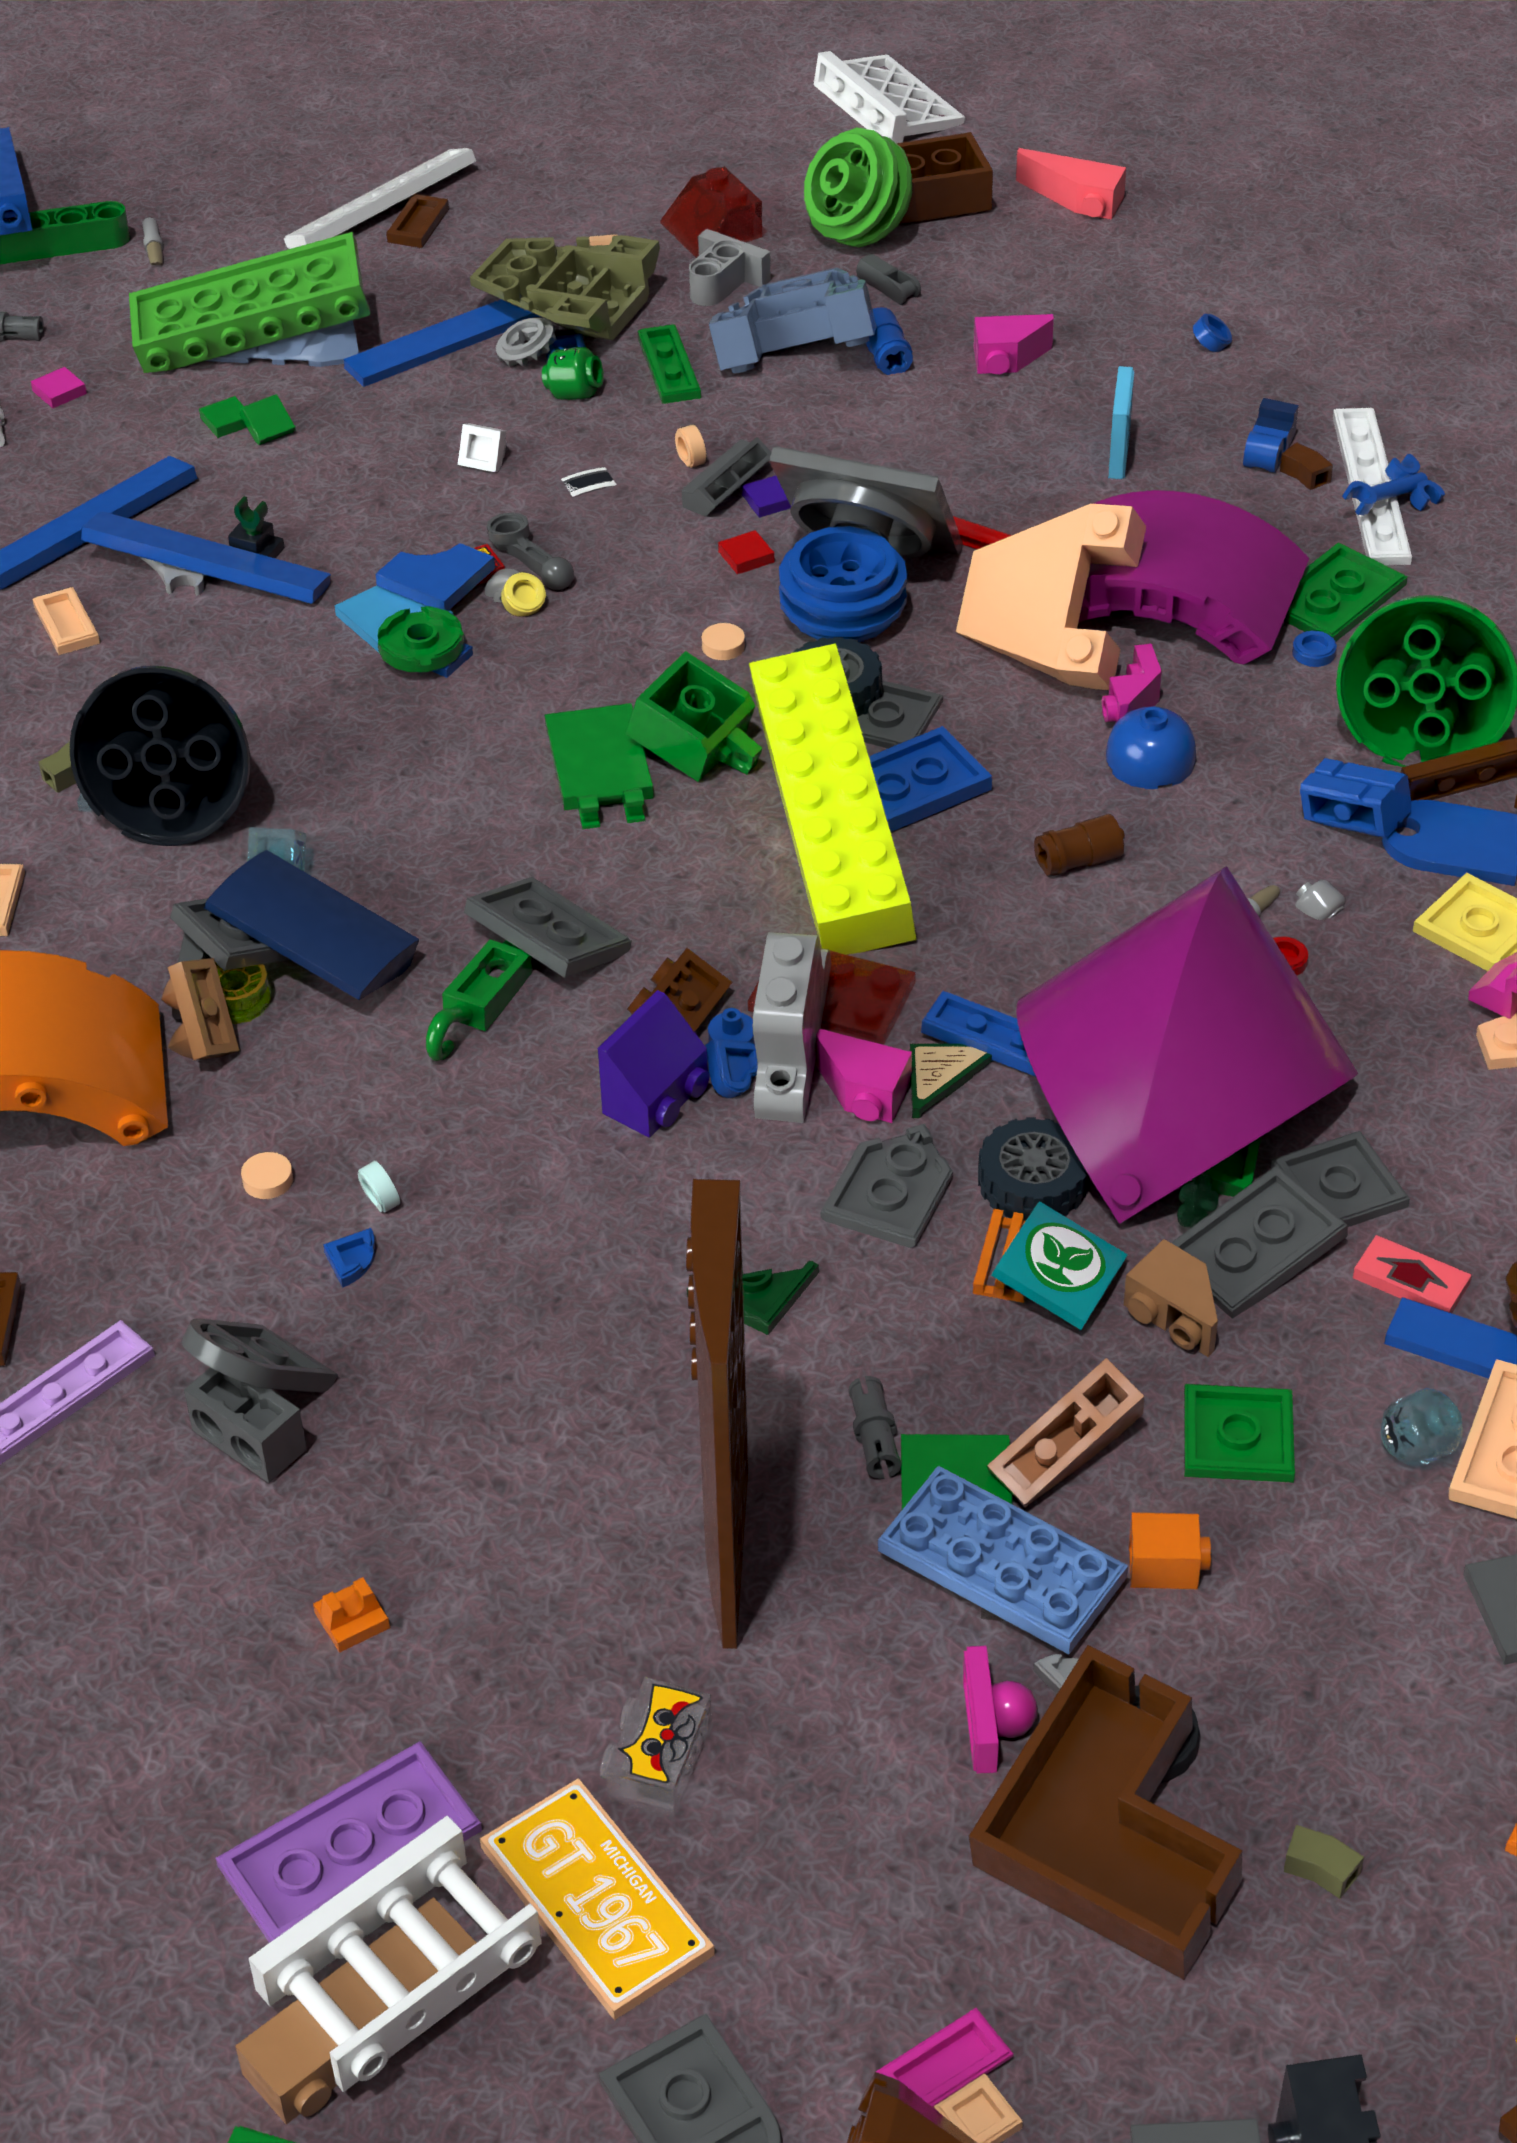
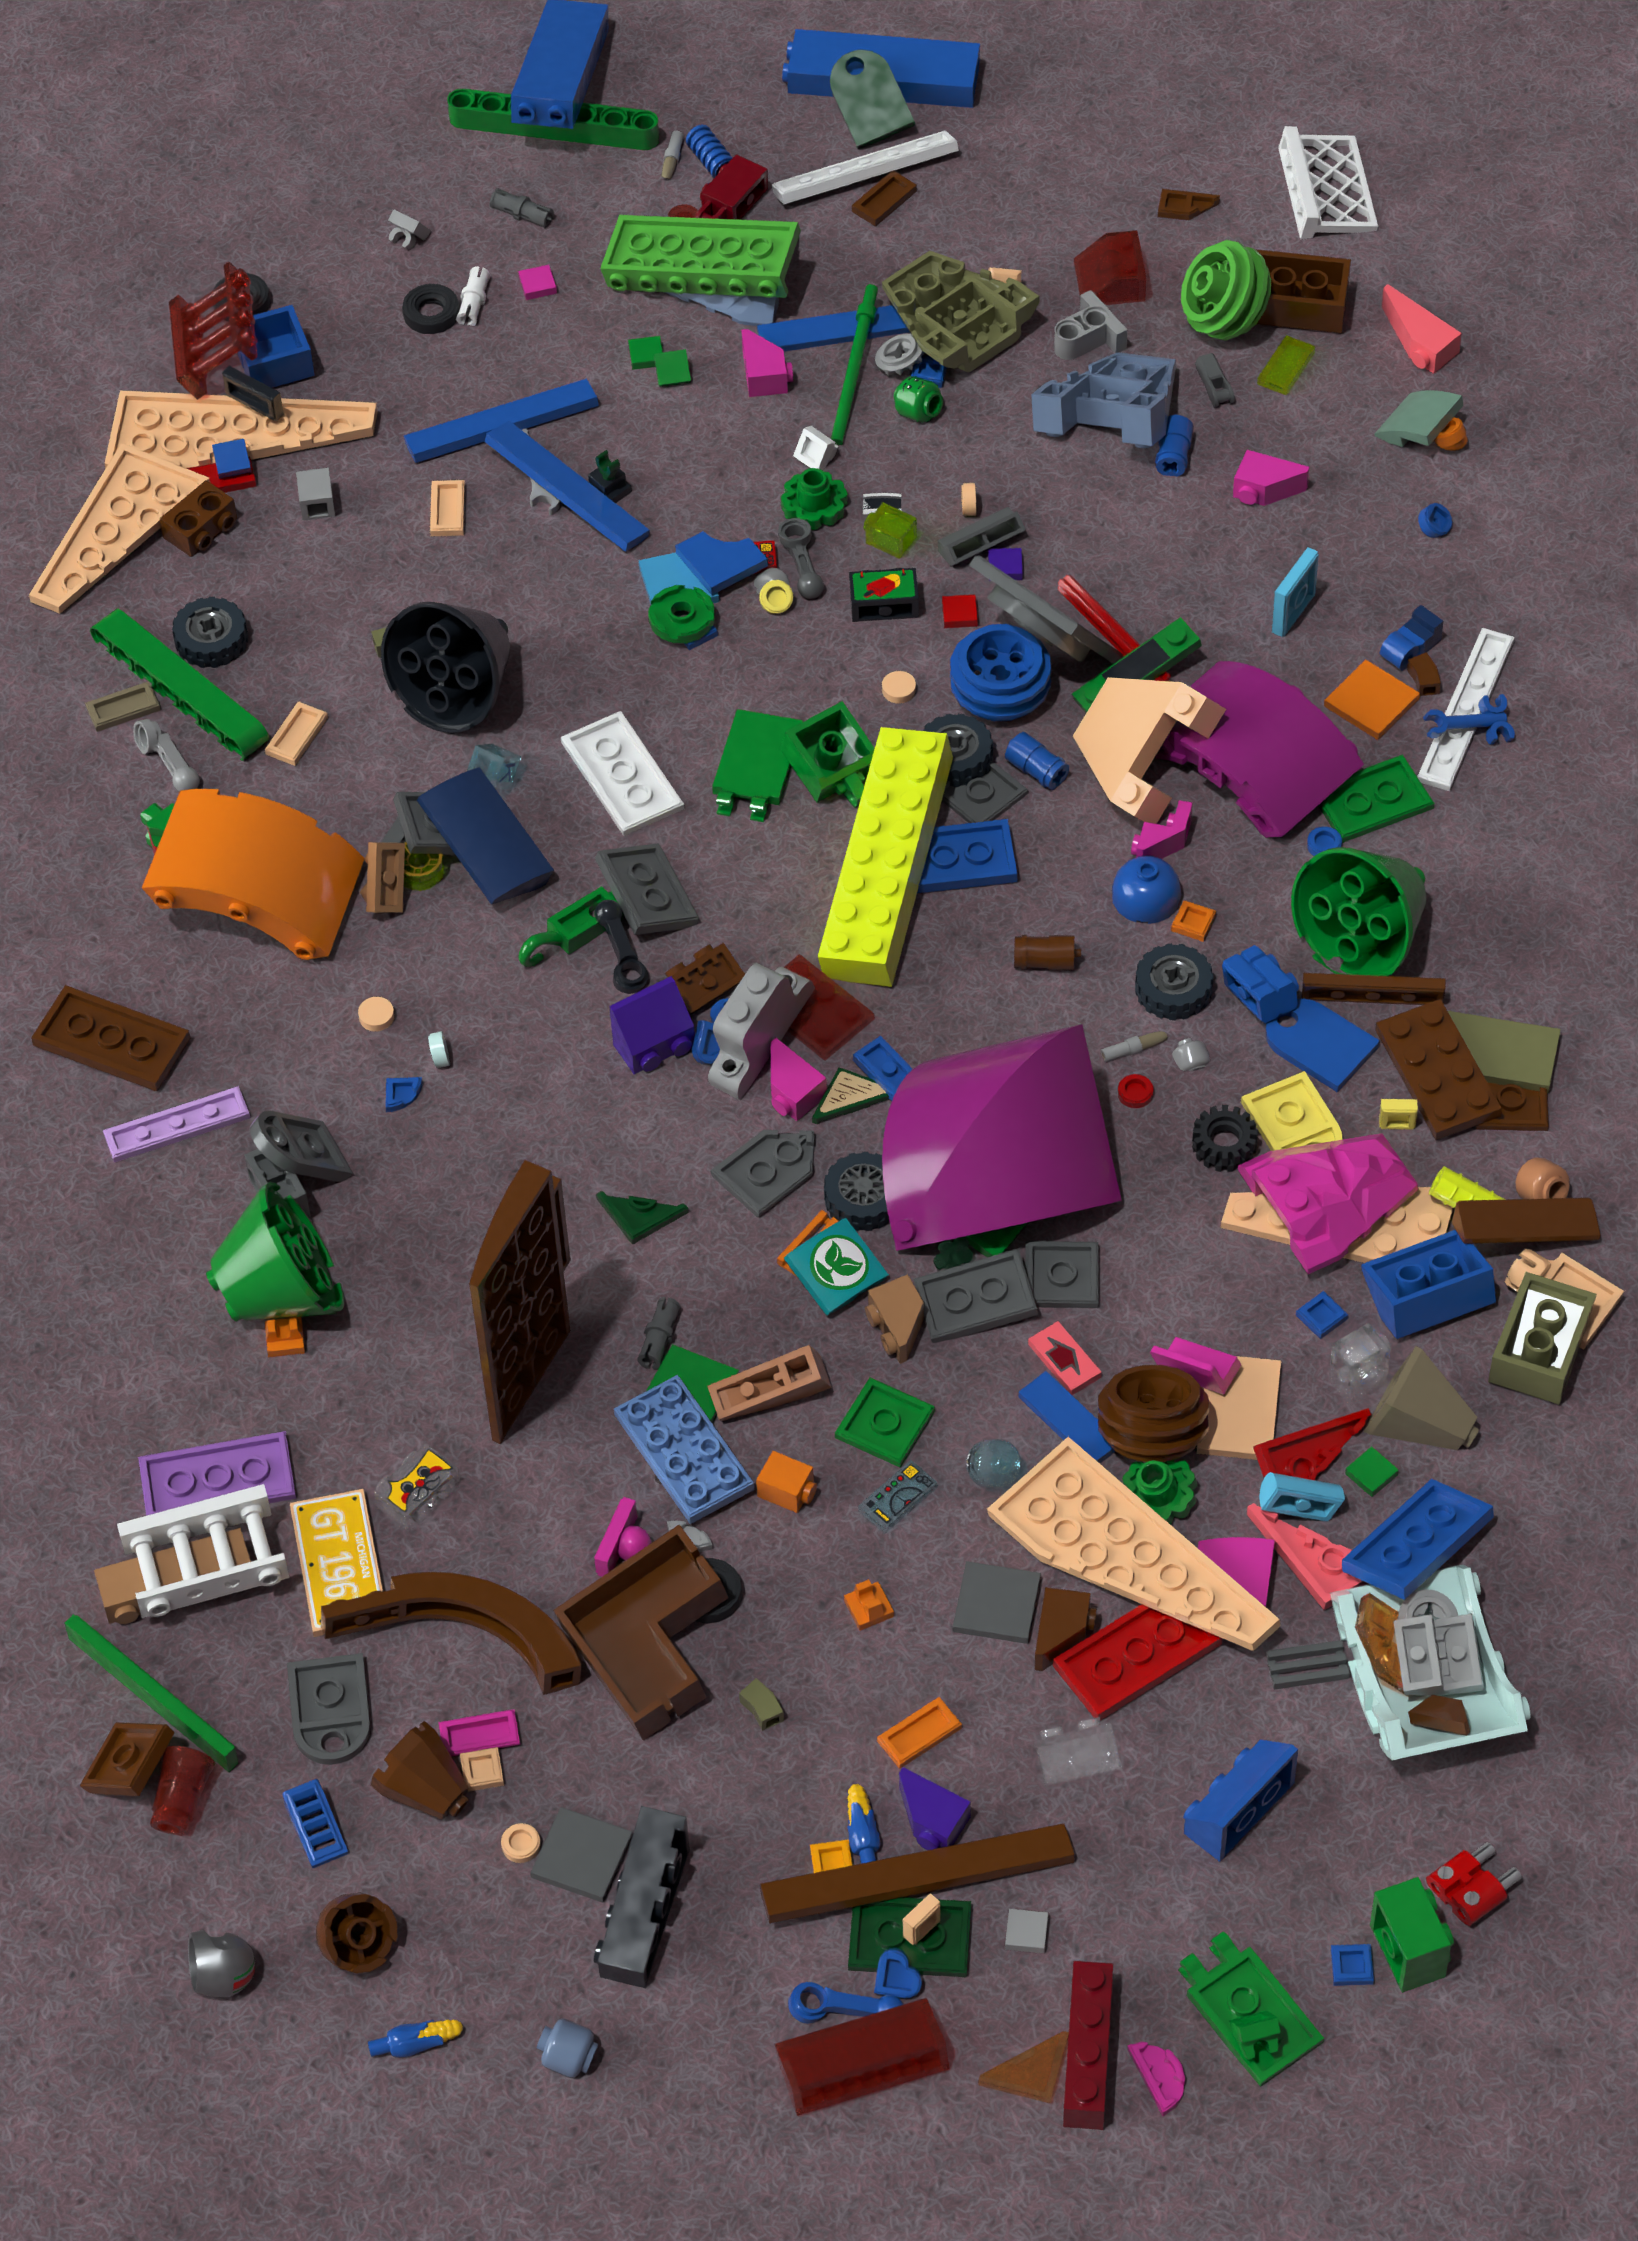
camera: 25 degrees right, 10 degrees up
green tile [637,324,701,404] -> none
none -> green cone [206,1182,344,1322]
none -> reddish brown arch [321,1572,581,1695]
none -> white tile [561,711,684,836]
none -> black piece [594,900,648,994]
none -> blue piece [686,124,733,178]
none -> dark red brick [695,154,768,220]
none -> dark pink slope [741,329,793,397]
none -> green plant [781,468,848,530]
none -> blue brick [782,29,980,108]
none -> tile [830,50,915,149]
none -> green bar [831,284,878,445]
none -> orange tile [844,1579,894,1631]
none -> brick [849,568,919,622]
none -> clear light blue tile [858,1460,938,1534]
none -> clear neon green brick [863,502,917,559]
none -> blue piece [1005,732,1069,790]
none -> green plate [1072,617,1202,713]
none -> black wheel [1135,943,1213,1021]
none -> reddish brown tile [1158,189,1220,221]
none -> orange tile [1171,900,1216,942]
none -> black tyre [1192,1105,1258,1172]
none -> clear neon green tile [1257,335,1315,395]
none -> orange tile [1324,660,1420,740]
none -> sand green slope [1374,390,1464,447]
none -> orange tile [1434,417,1468,451]

